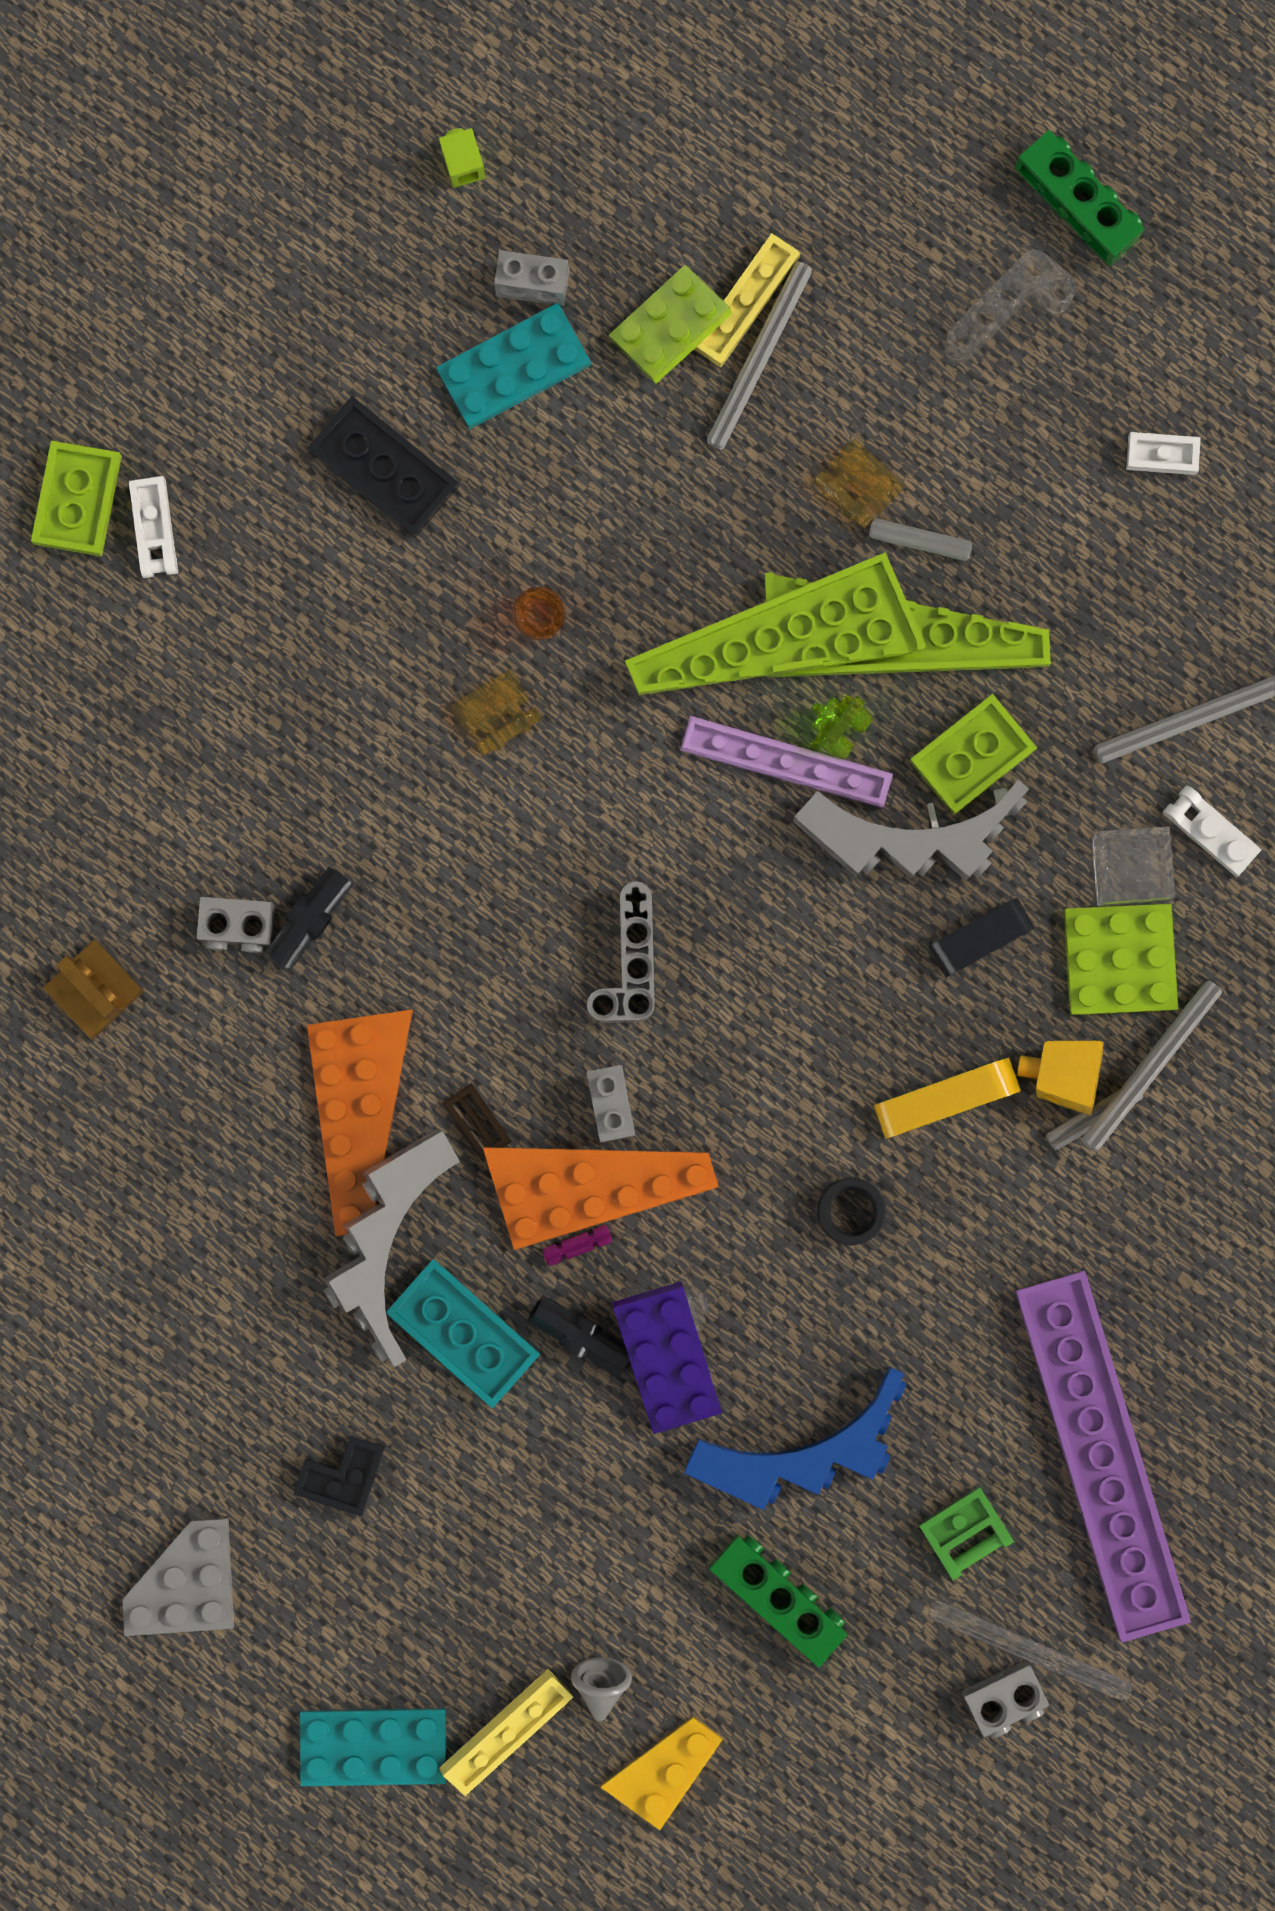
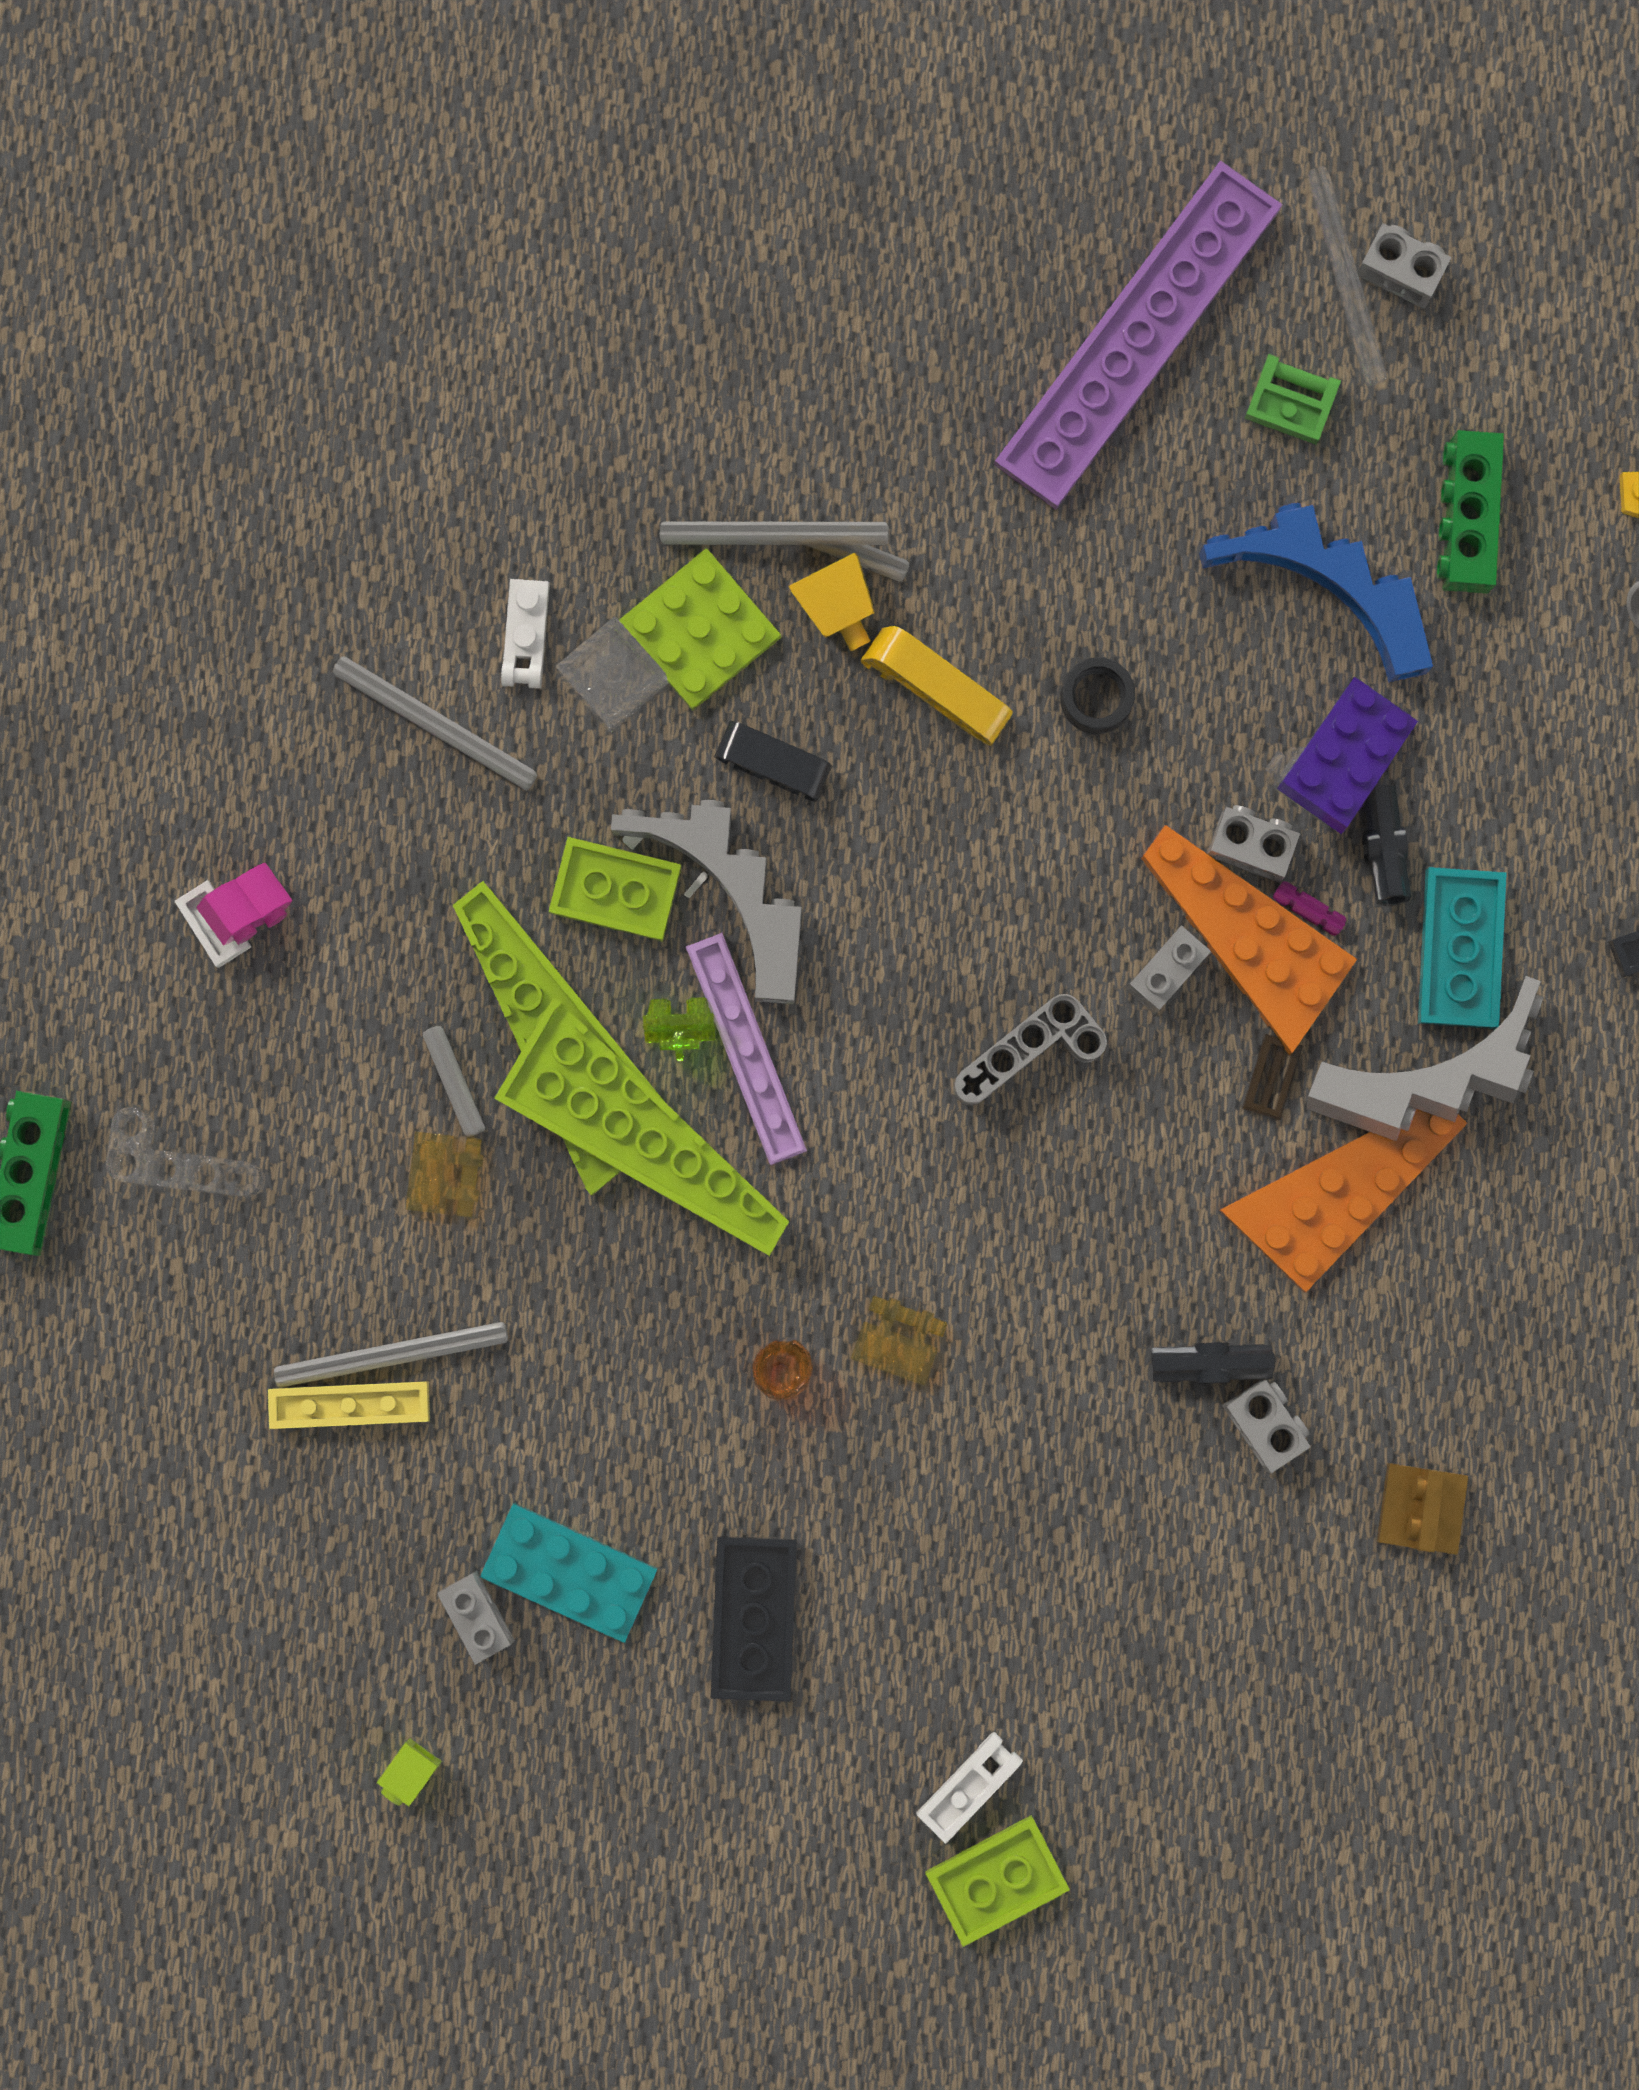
camera: 135 degrees left, 0 degrees up
lime plate [609,265,733,384] -> none
none -> dark pink brick [196,863,293,946]
none -> light grey brick [1207,805,1300,882]

